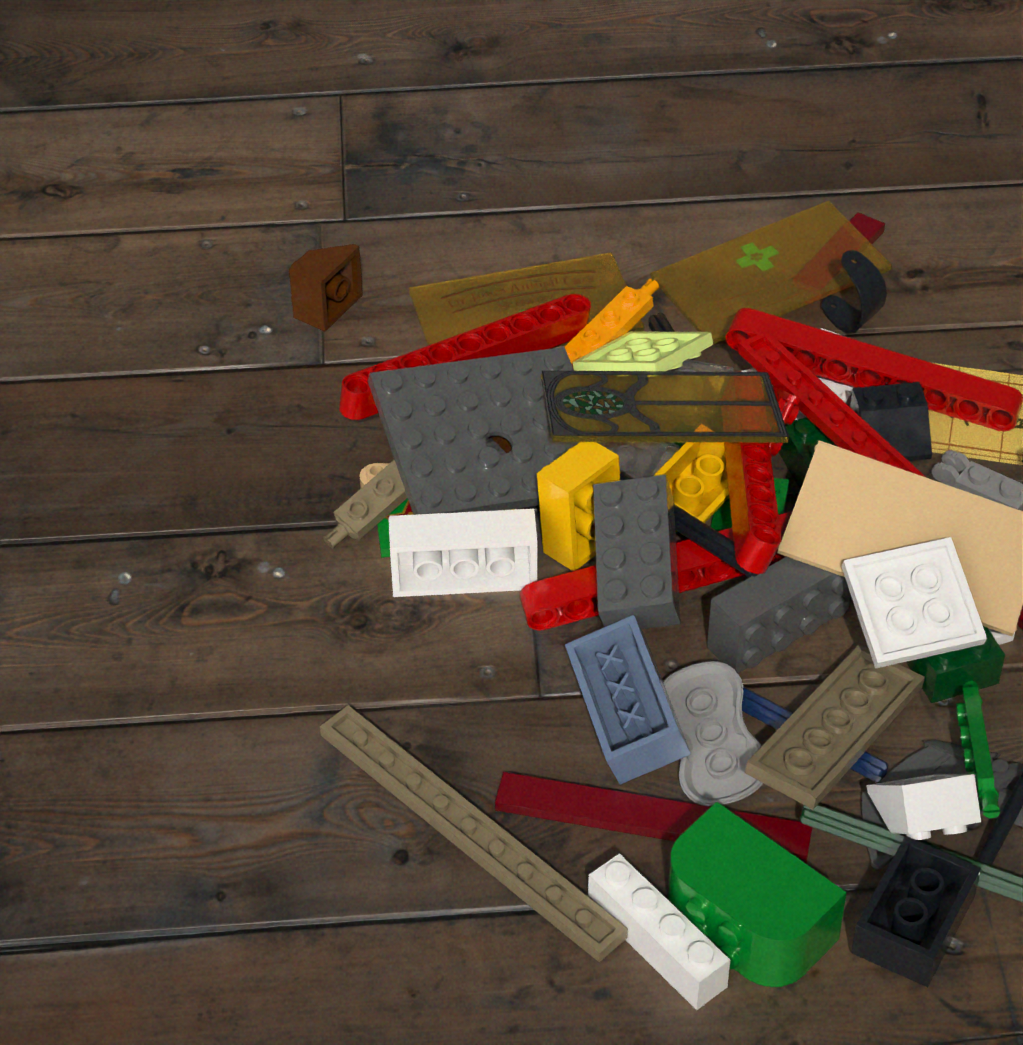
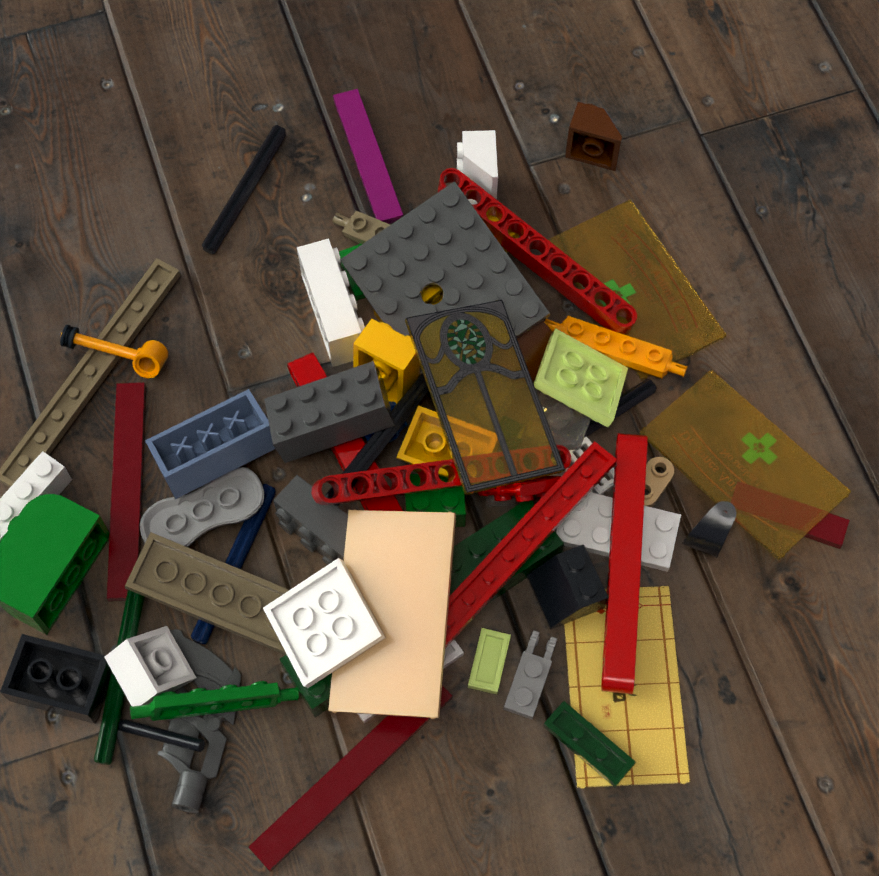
camera: 75 degrees right, 20 degrees up
none -> light orange piece [60,325,168,378]
none -> black axle [202,125,286,254]
none -> magenta tile [333,89,403,224]
none -> white slope [457,130,498,205]

